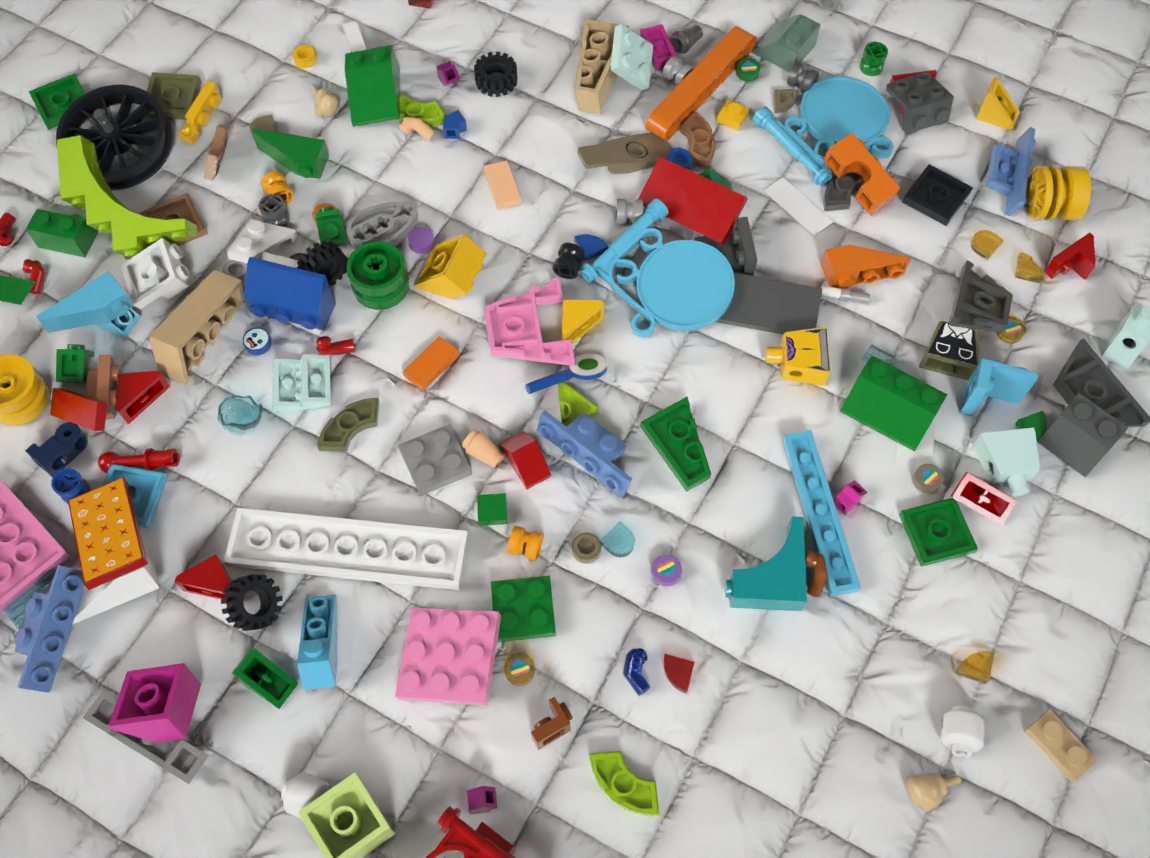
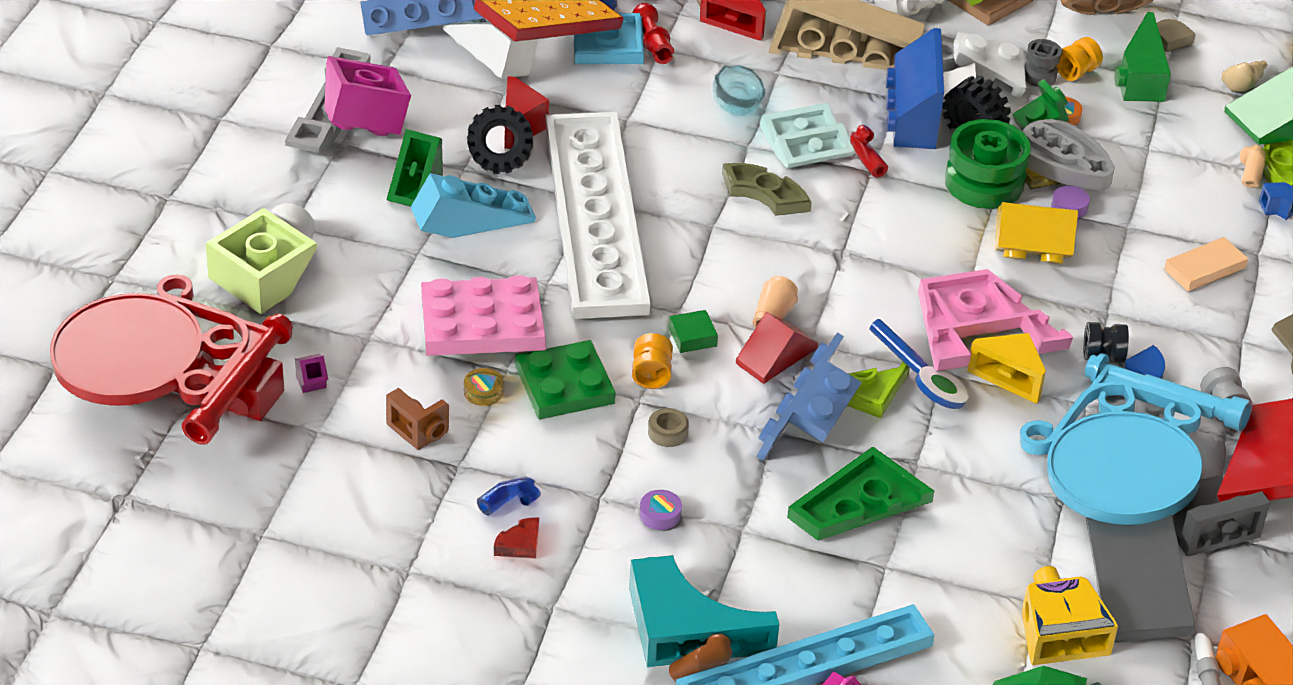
camera: 75 degrees right, 20 degrees down
tile [243,328,272,355] -> none
light grey plate [398,424,472,496] -> none
orange tile [402,336,460,391] -> none
lime tile [589,751,659,816] -> none
clear light blue tile [600,521,635,558] -> none

